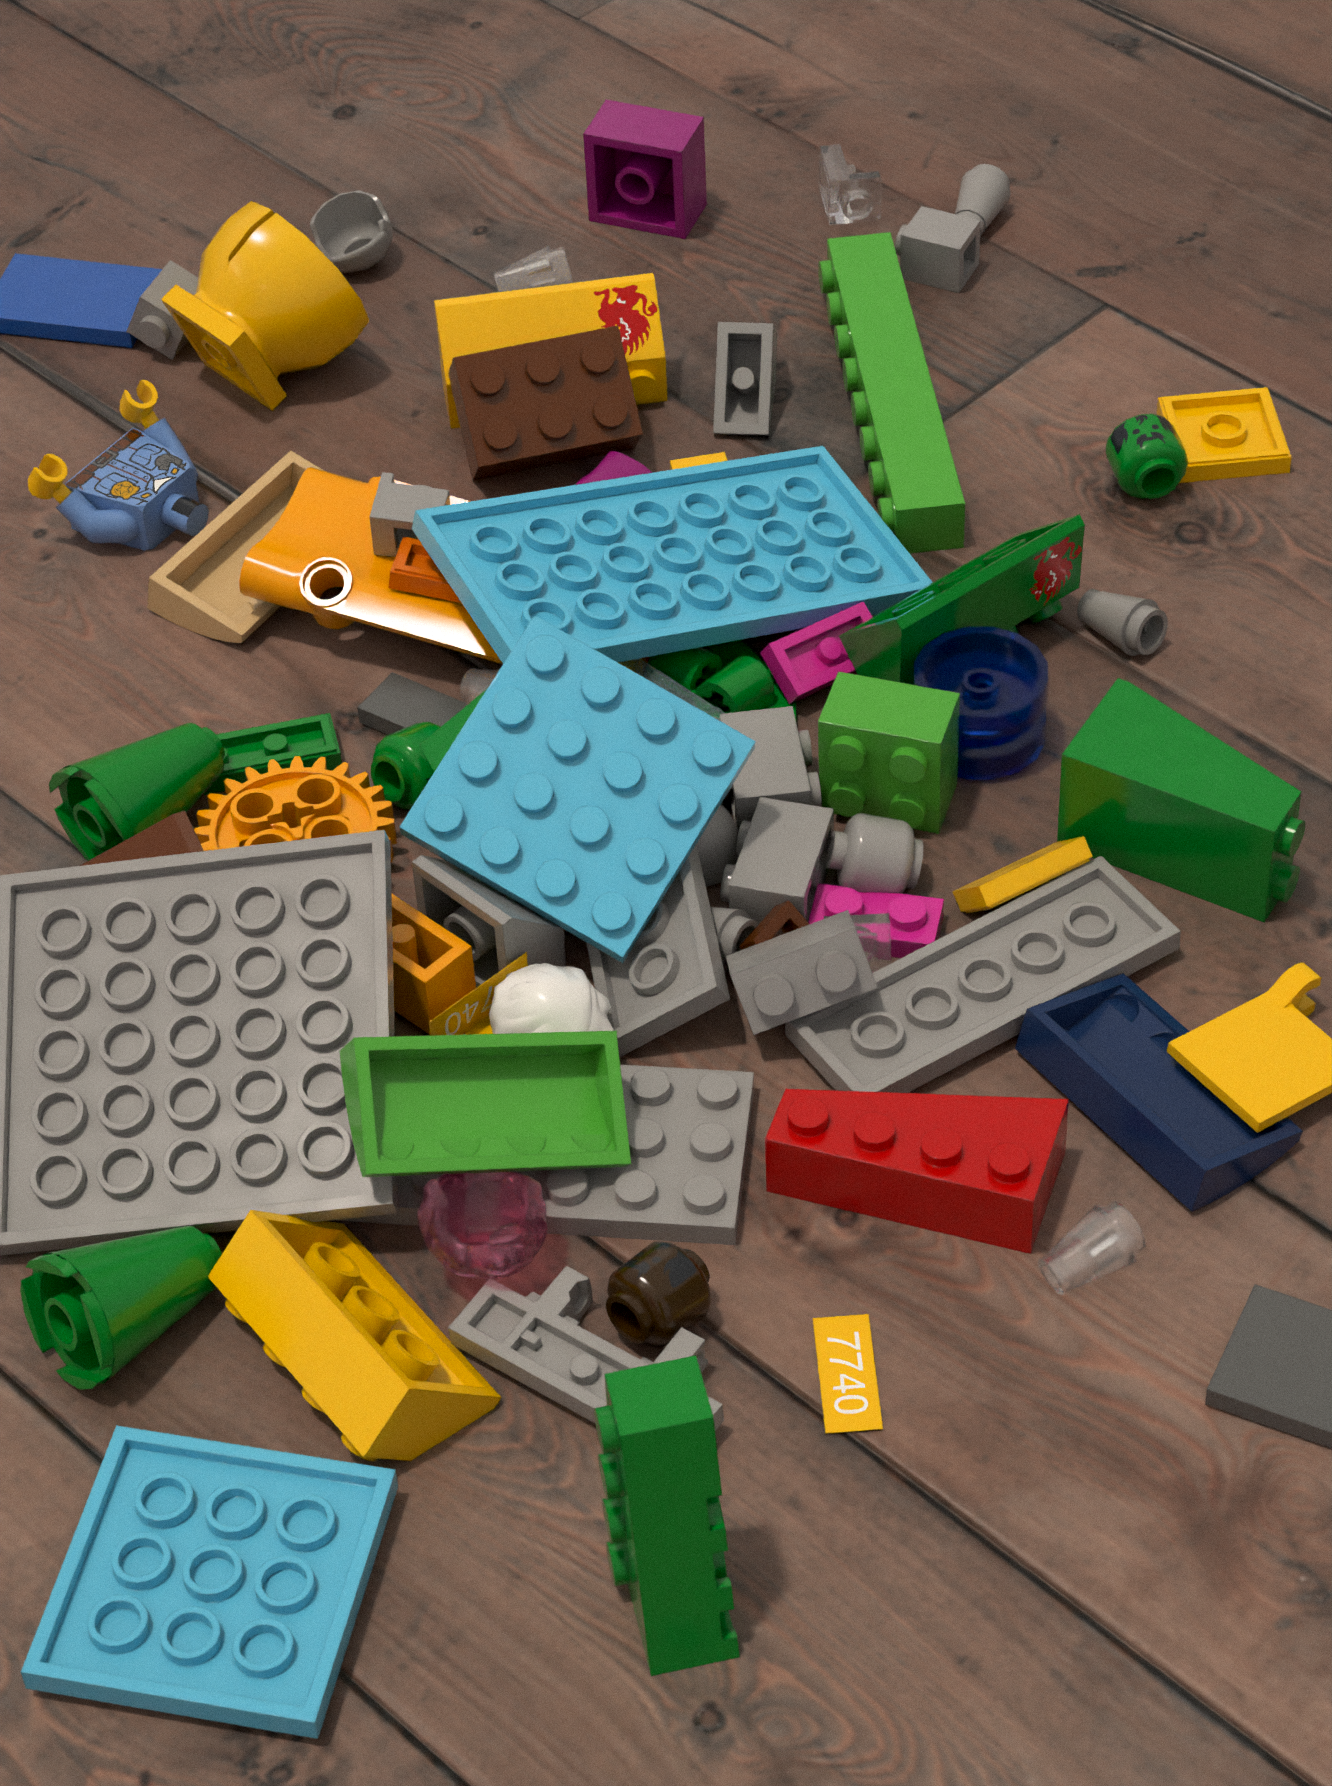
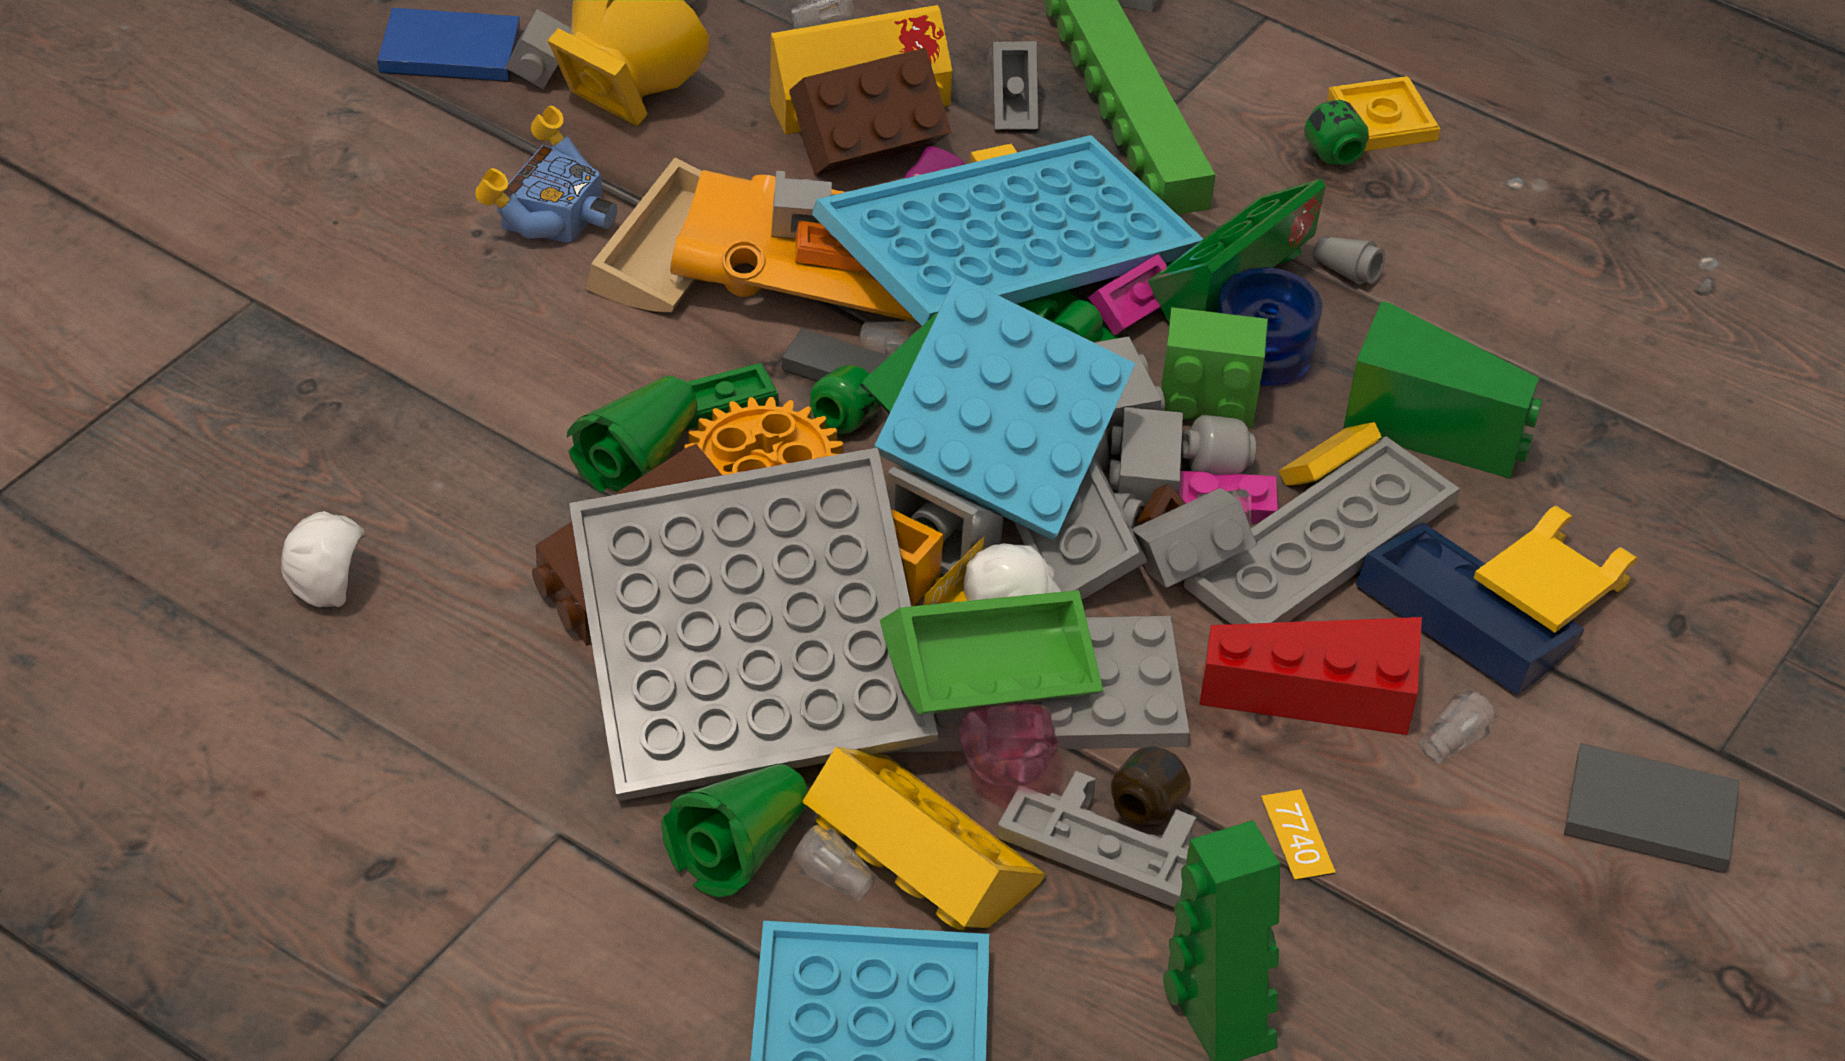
camera: 15 degrees left, 0 degrees up
none -> clear cone [792,825,877,902]

